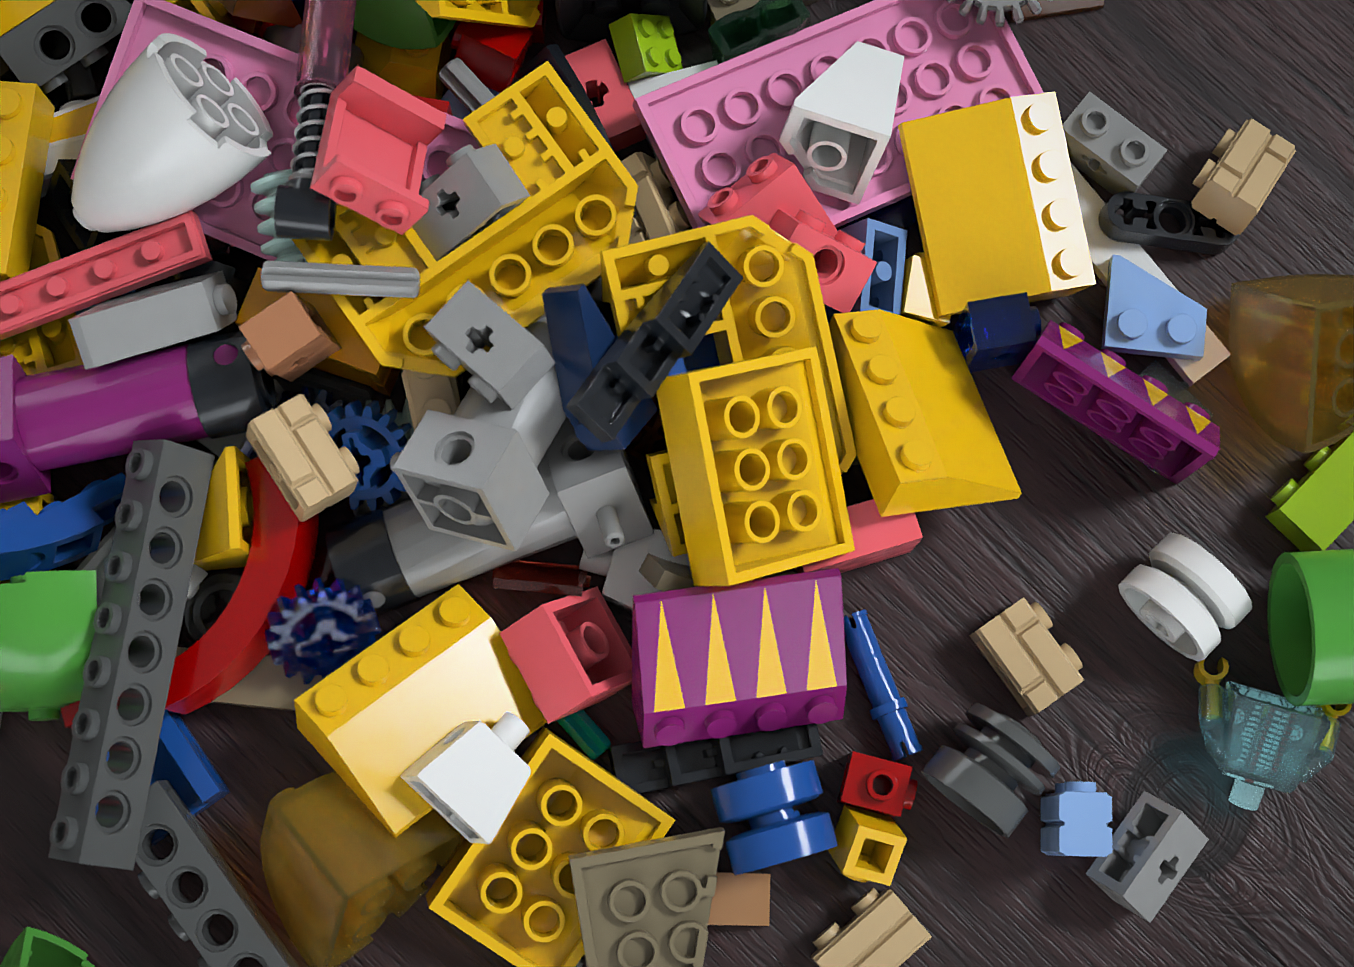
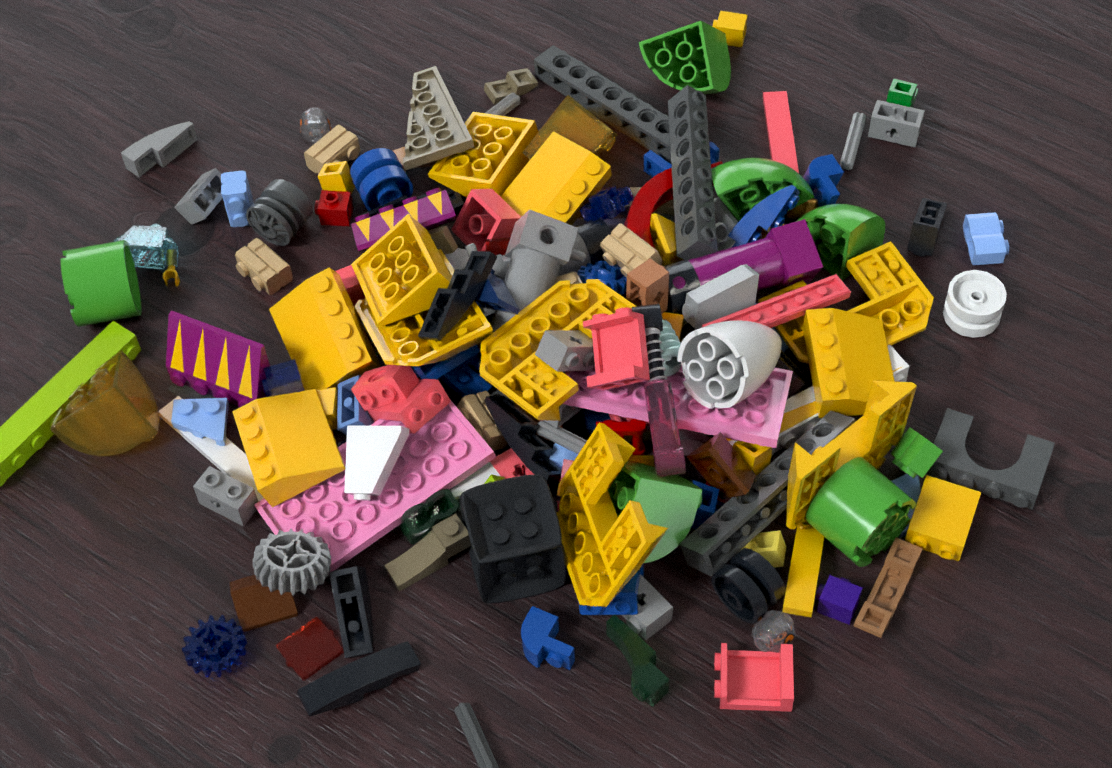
camera: 175 degrees right, 25 degrees down
light grey axle [261,261,420,298] -> none
white torso [400,712,531,844] -> none
light grey brick [424,281,556,409] -> none
blue pin [844,610,923,762] -> none
black beam [1098,191,1240,255] -> none
white wheel [1118,532,1252,662] -> none
tan brick [1191,119,1296,235] -> none

